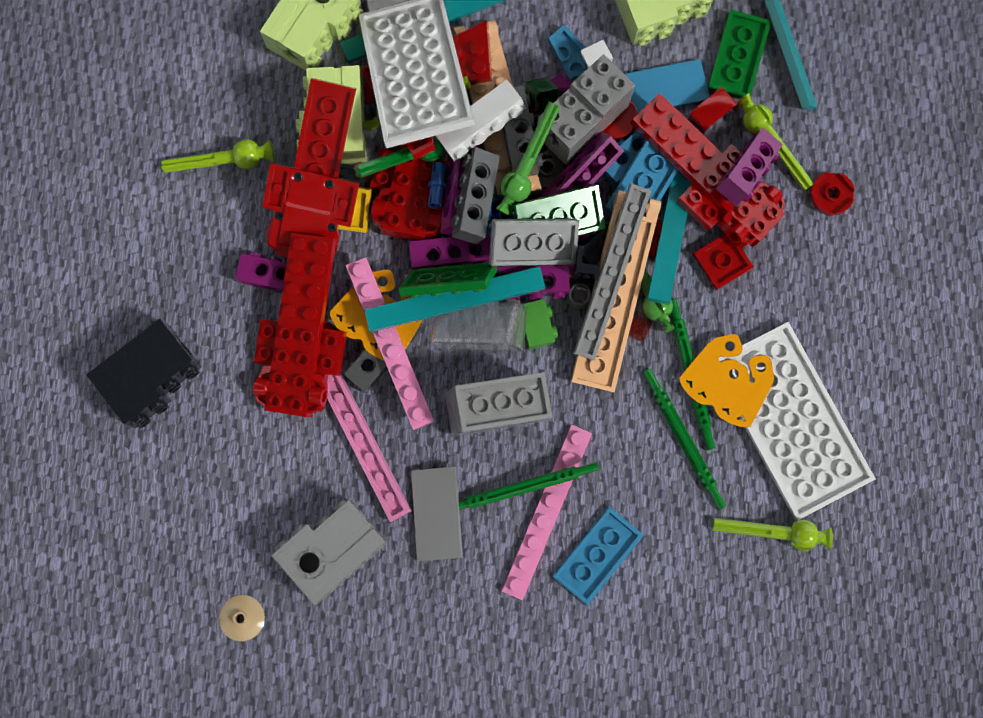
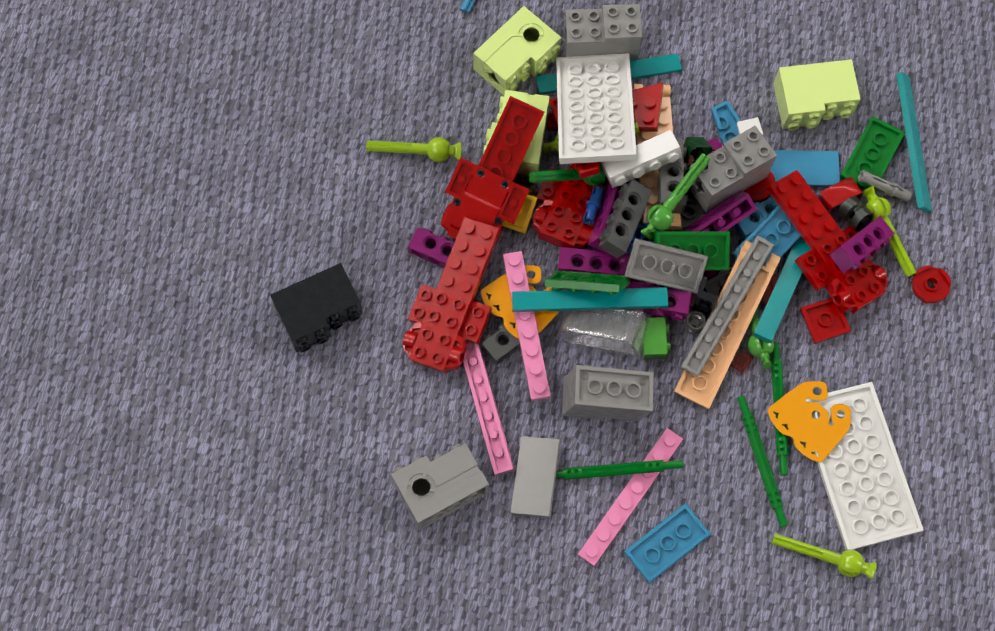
camera: 15 degrees right, 10 degrees down
tan dish [219,595,265,641] -> none
none -> pearl dark grey wheel [837,196,874,232]
none -> light grey pin [858,170,912,202]

